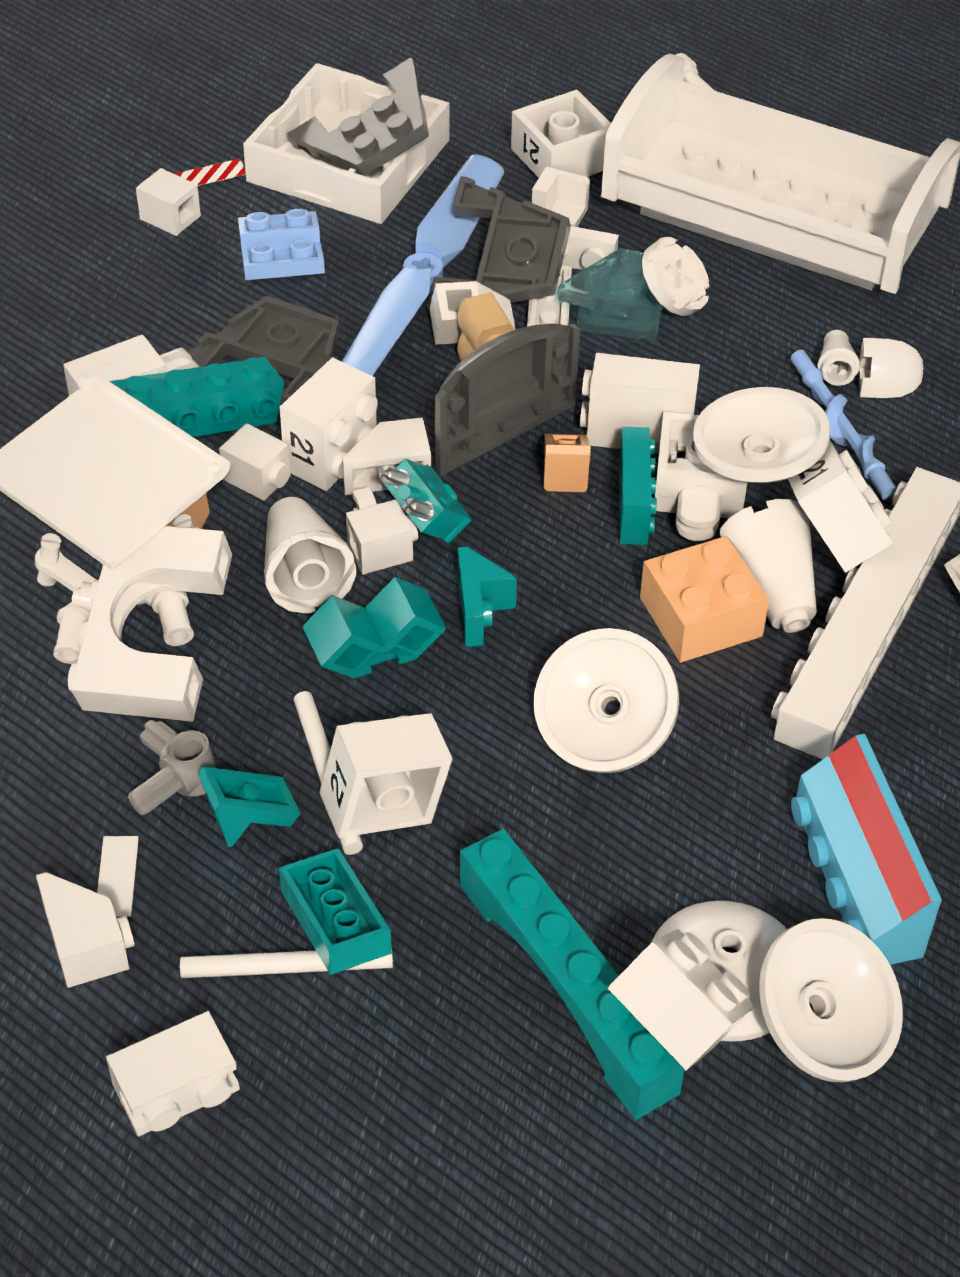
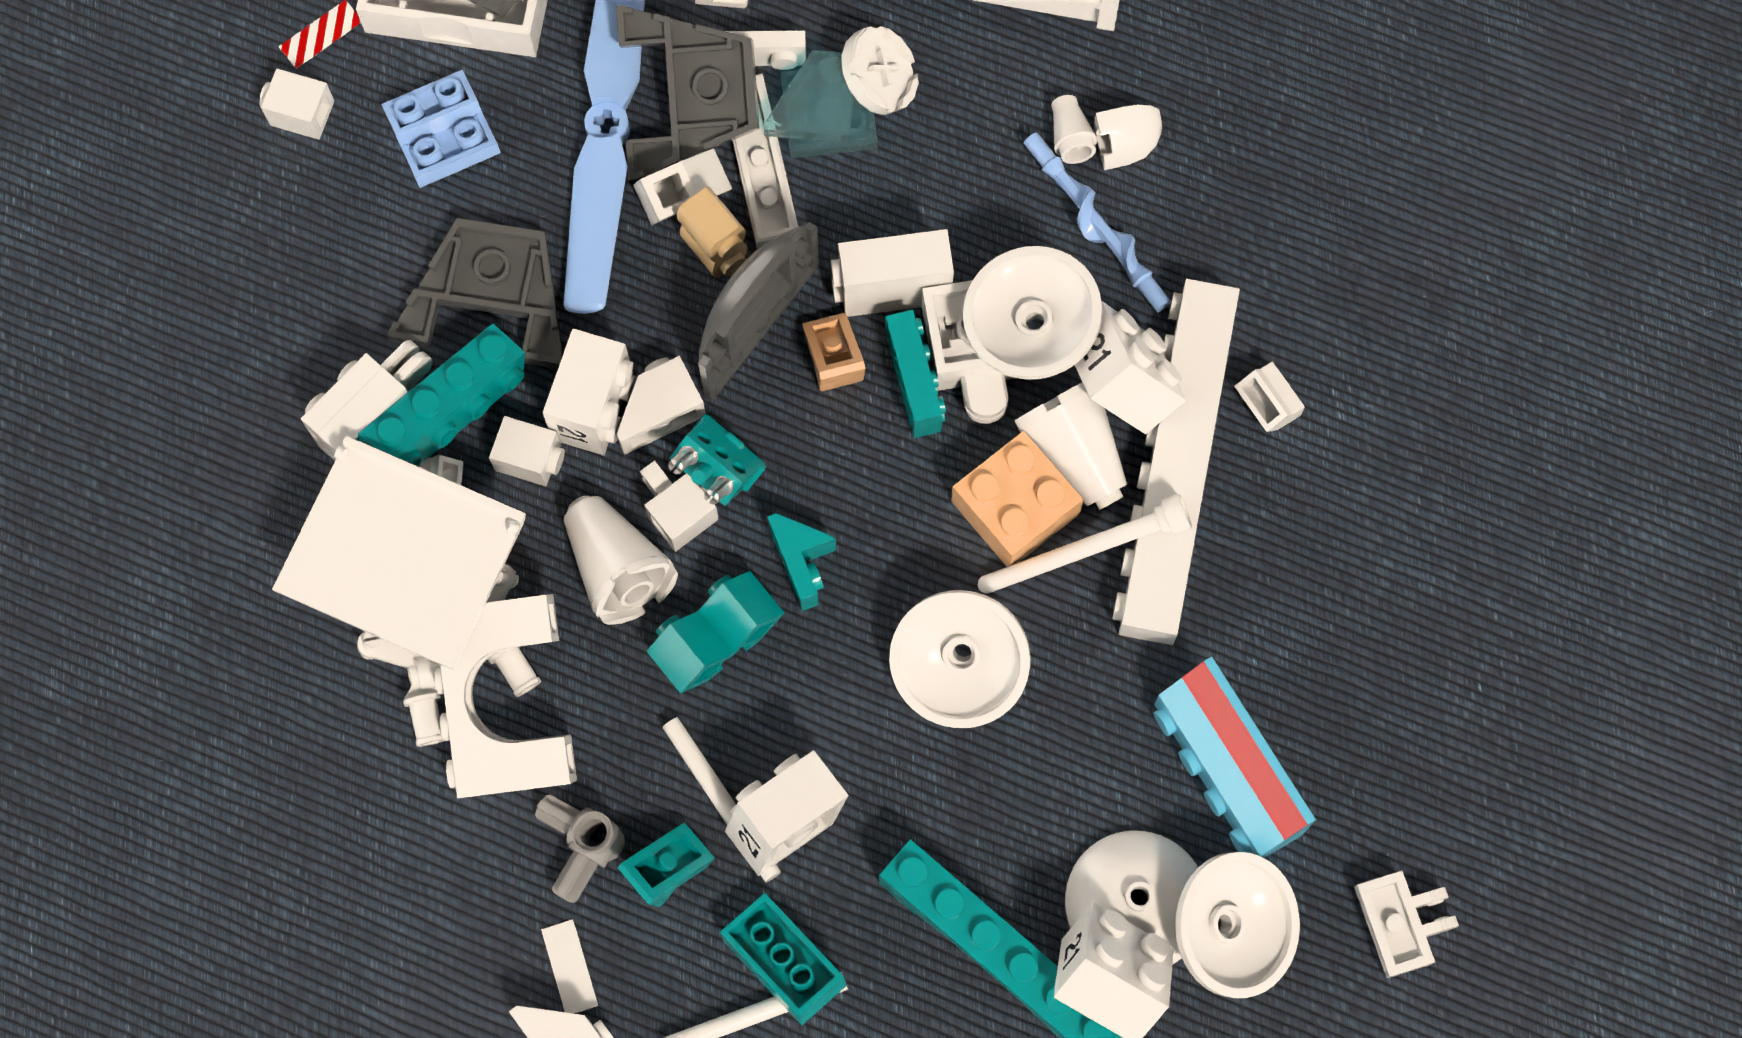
camera: 15 degrees left, 25 degrees up
none -> white piece [978,493,1192,594]

